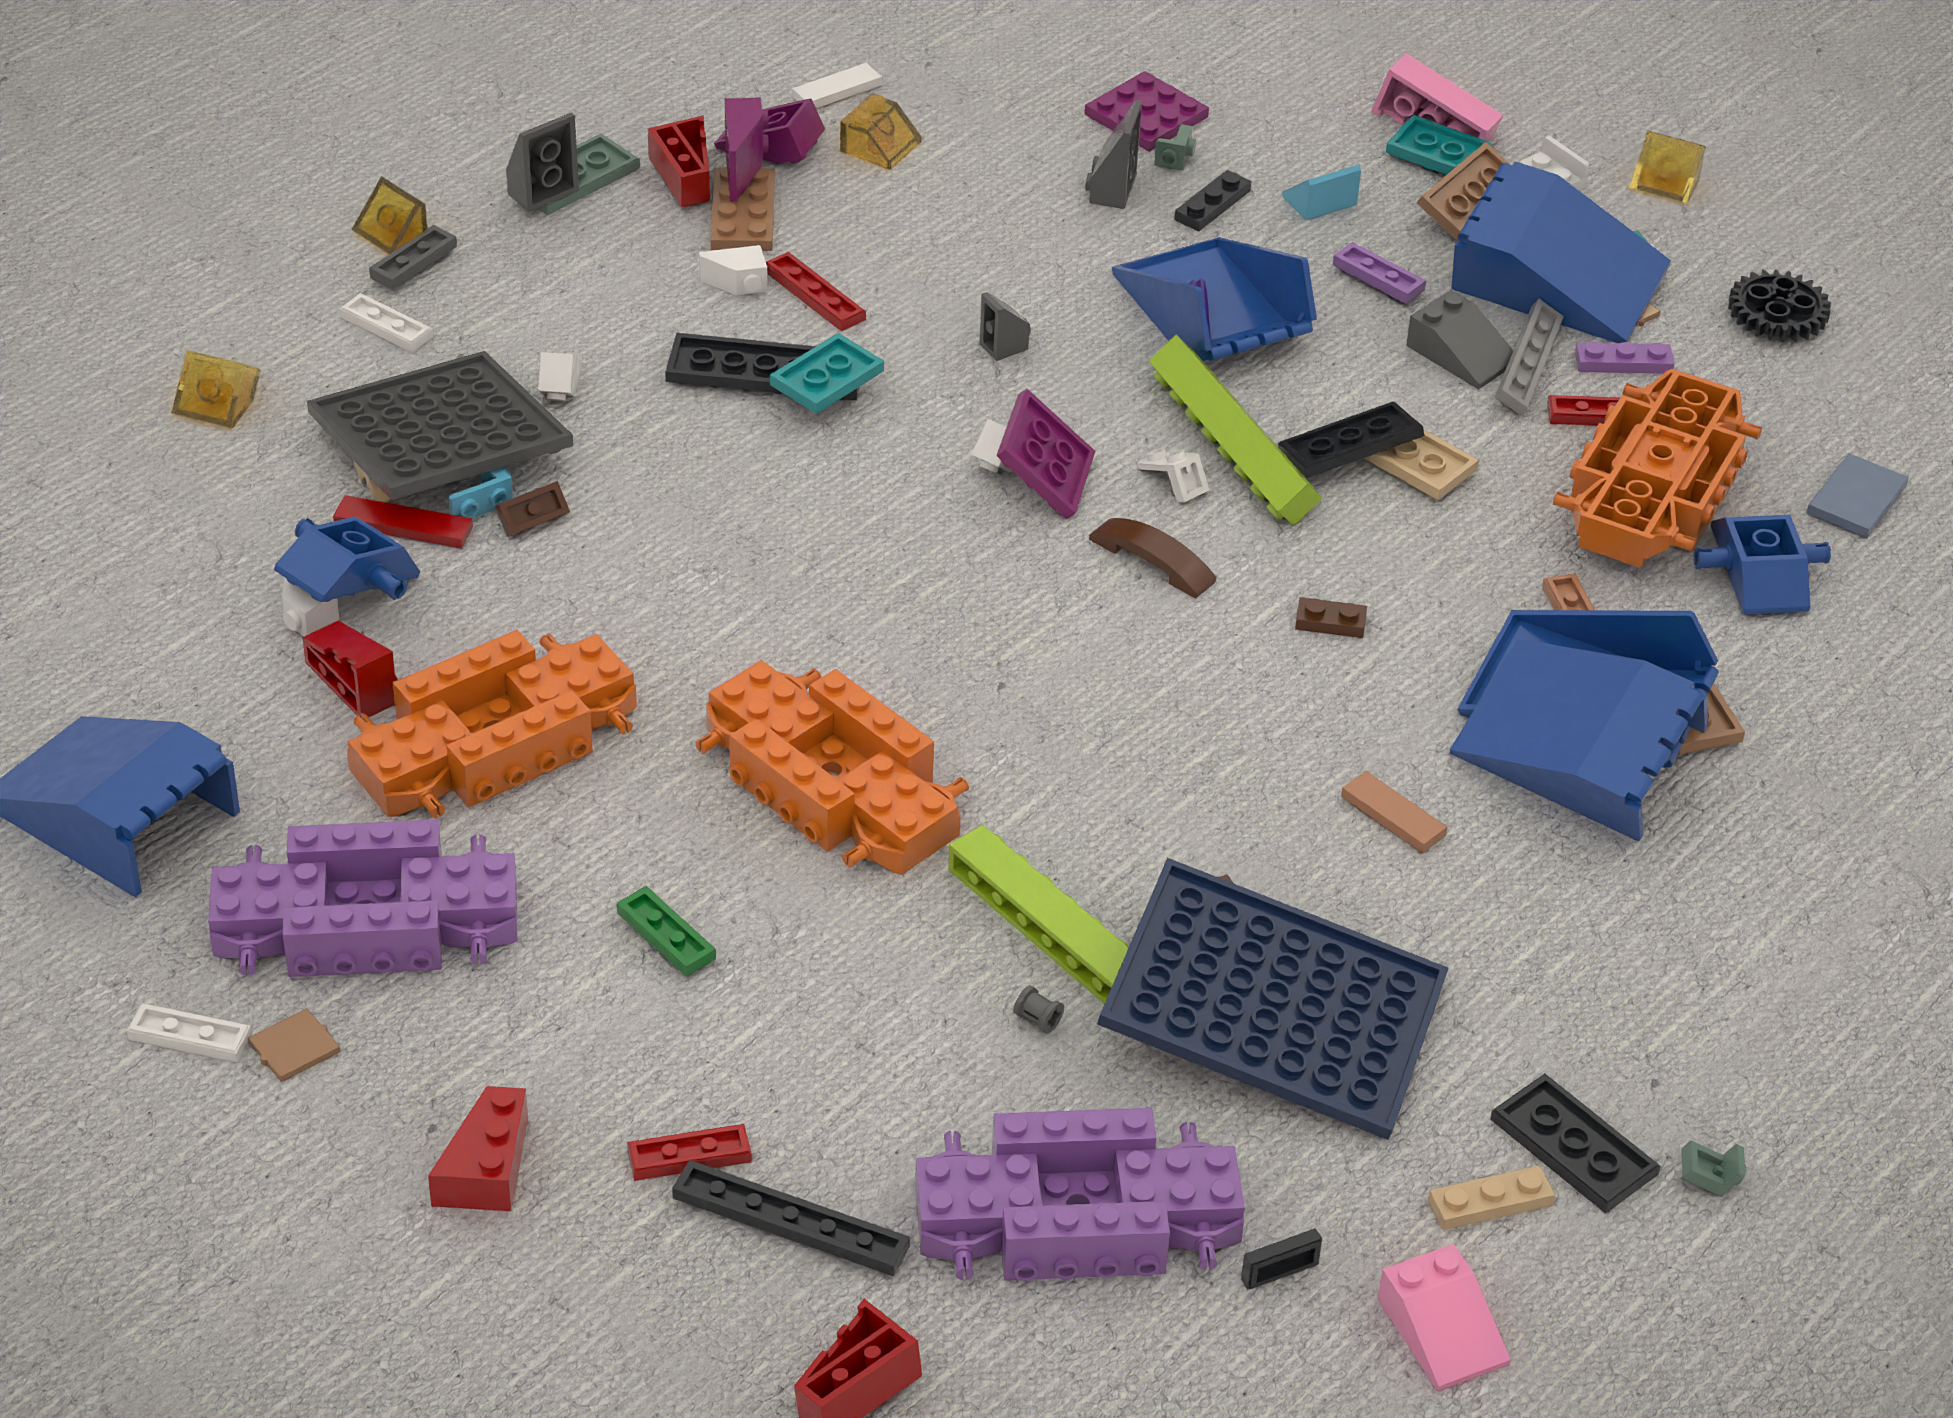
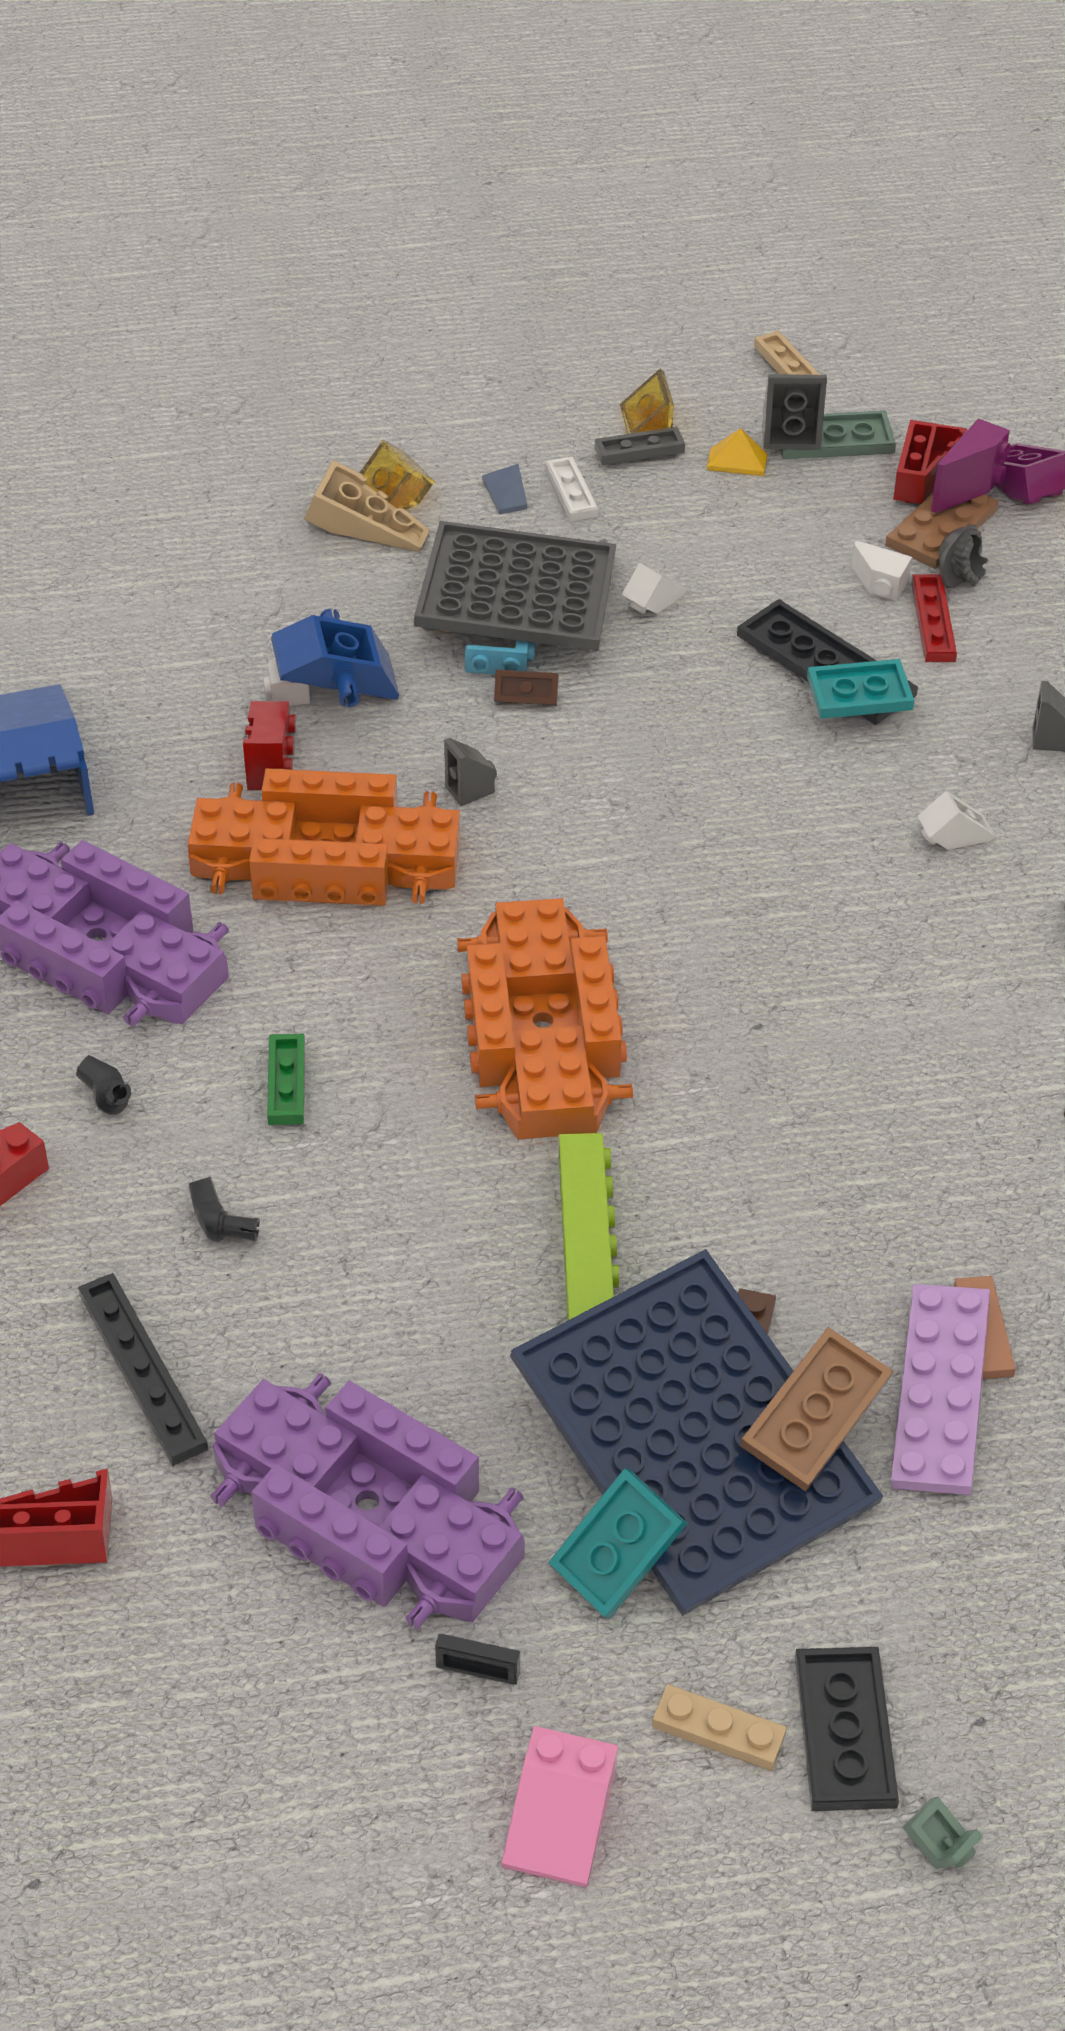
camera: 40 degrees right, 5 degrees up
red tile [333,495,473,548] -> none
red tile [627,1124,752,1181] -> none
magenta plate [996,388,1096,519] -> none
dark grey bush [1013,985,1064,1033] -> none
reddish brown slope [1089,518,1216,599] -> none
none -> black arm [76,1055,131,1115]
none -> black arm [188,1177,260,1242]
none -> tan wedge [304,460,430,552]
none -> dark grey slope [444,738,497,806]
none -> sand blue slope [482,464,527,514]
none -> teal plate [548,1468,688,1618]
none -> yellow slope [707,428,767,476]
none -> medium nougat plate [739,1327,893,1492]
none -> tan plate [754,331,820,375]
none -> lavender plate [891,1284,990,1495]
none -> dark grey hair [939,523,988,588]

